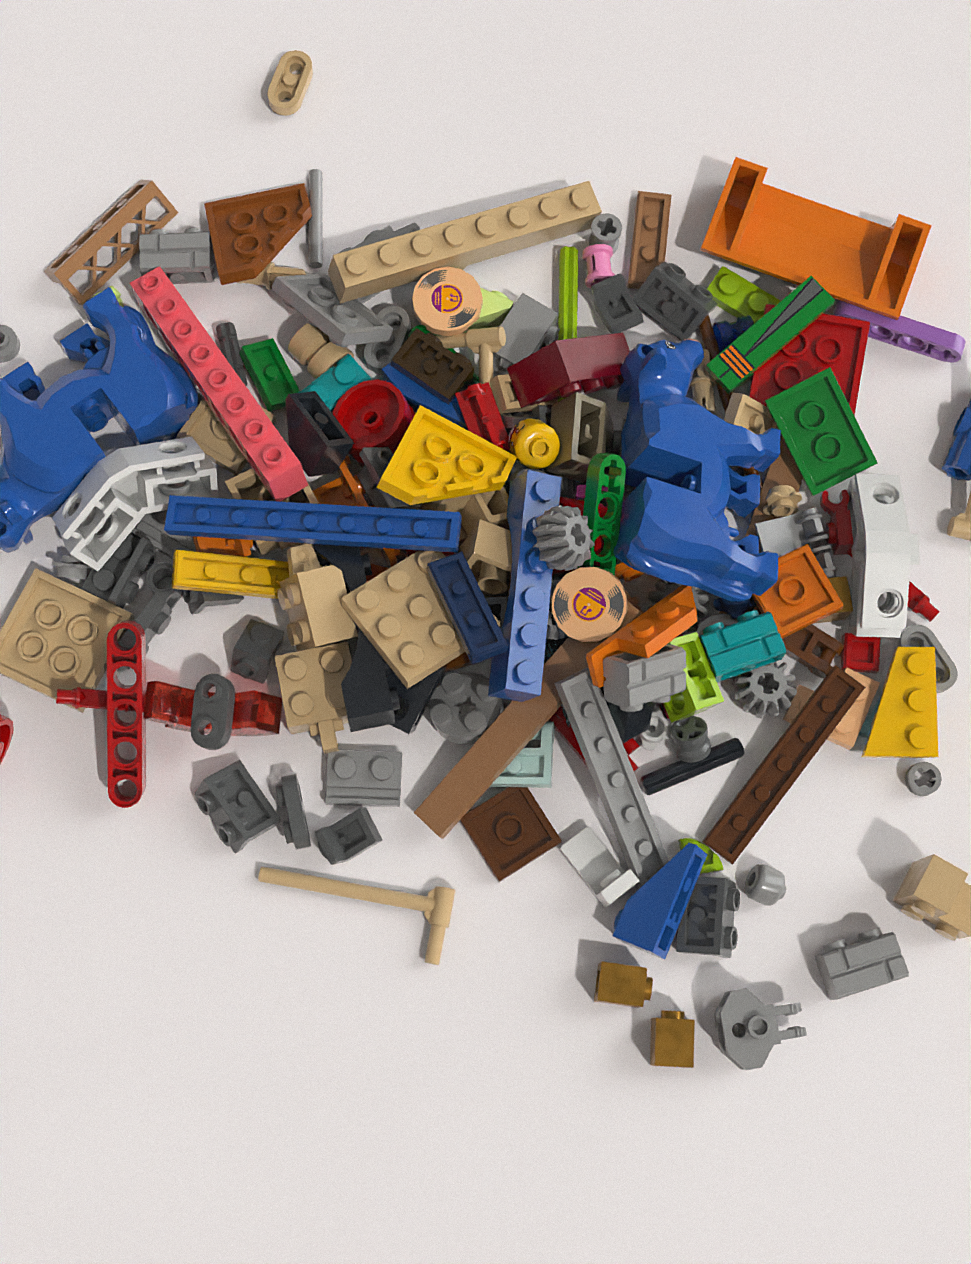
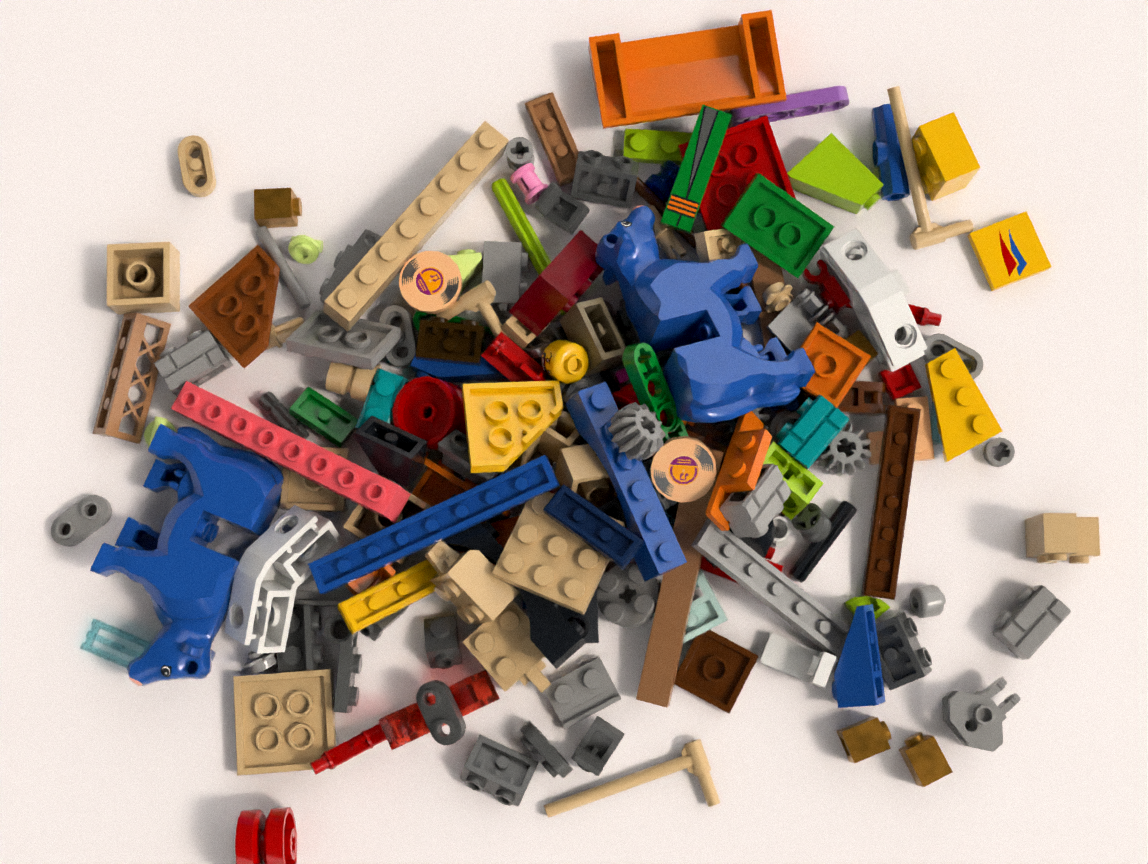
camera: 20 degrees left, 5 degrees up
red beam [107,620,146,808] -> none
none -> tan brick [107,242,180,315]
none -> pearl gold brick [254,187,302,228]
none -> yellowish green plate [288,235,323,264]
none -> lime slope [787,133,884,214]

